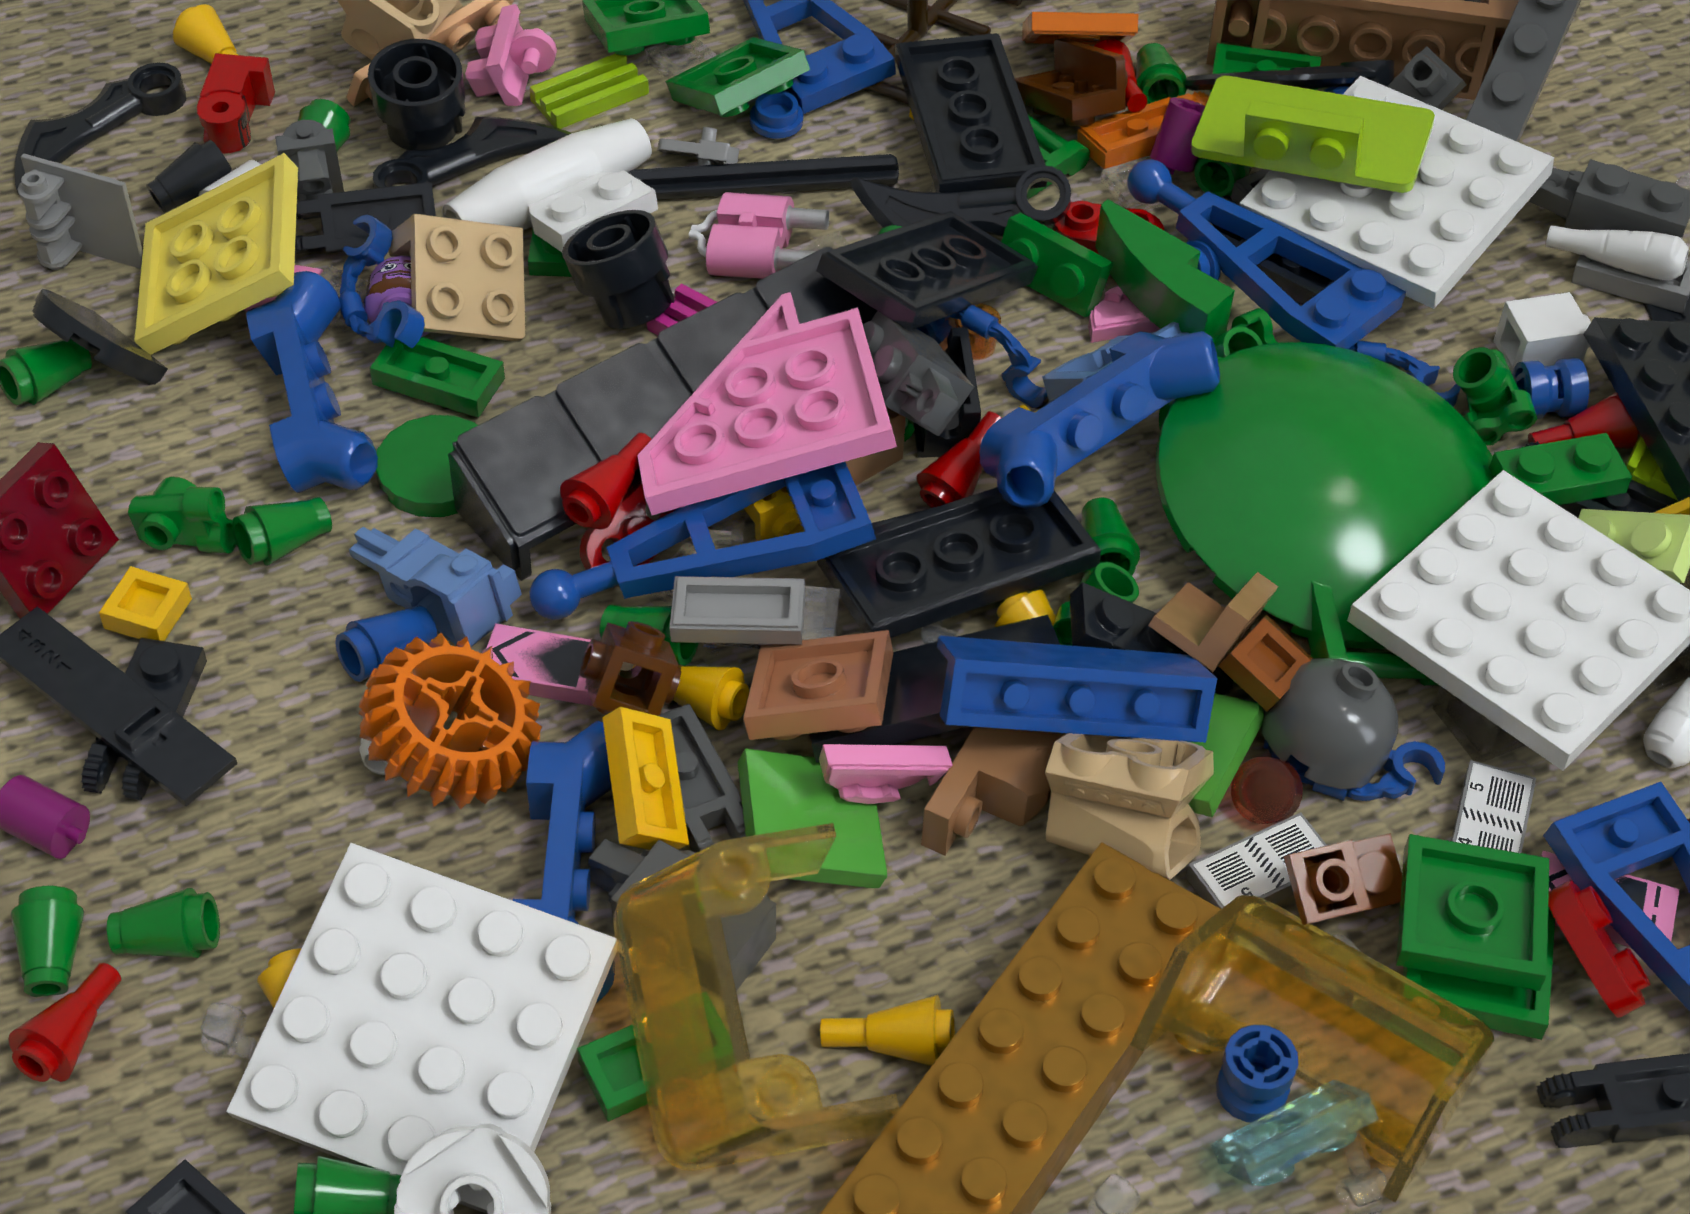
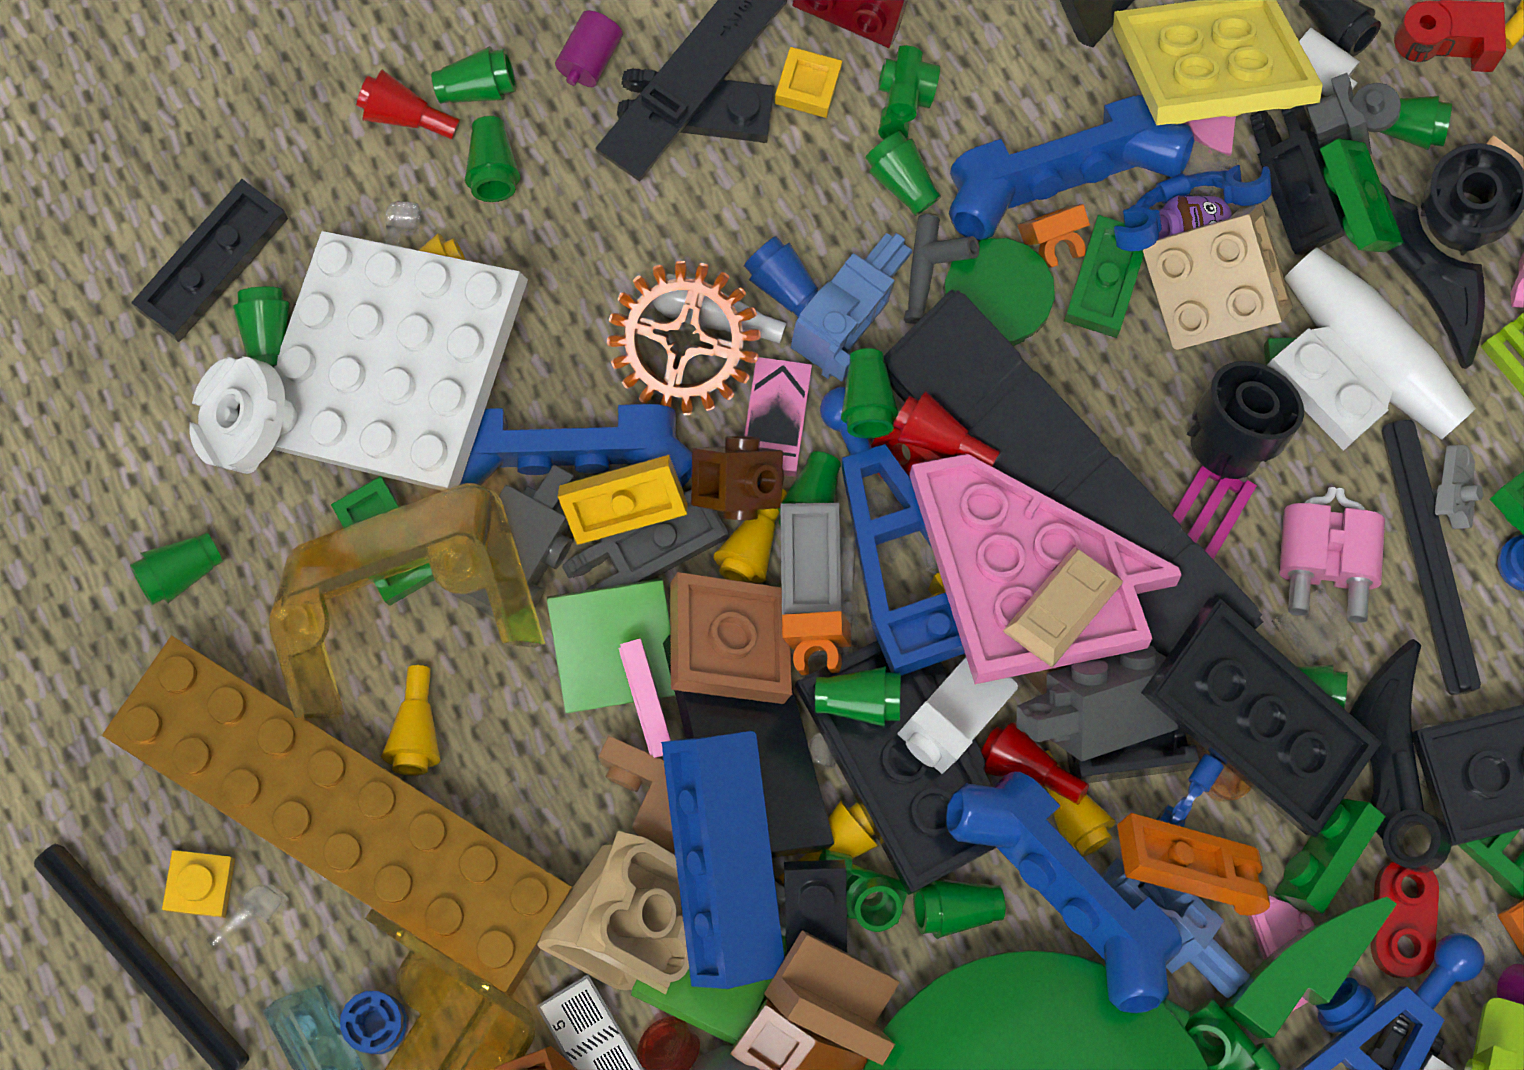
camera: 85 degrees right, 25 degrees up
none -> orange tile [782,611,851,675]
none -> green cone [815,666,901,727]
none -> green cone [841,348,899,438]
none -> white bracket [897,657,1018,774]
none -> dark grey piece [904,214,979,324]
none -> tan tile [1003,547,1123,668]
none -> orange tile [1017,204,1090,268]
none -> orange plate [1117,813,1270,916]
none -> green plate [1320,138,1404,252]

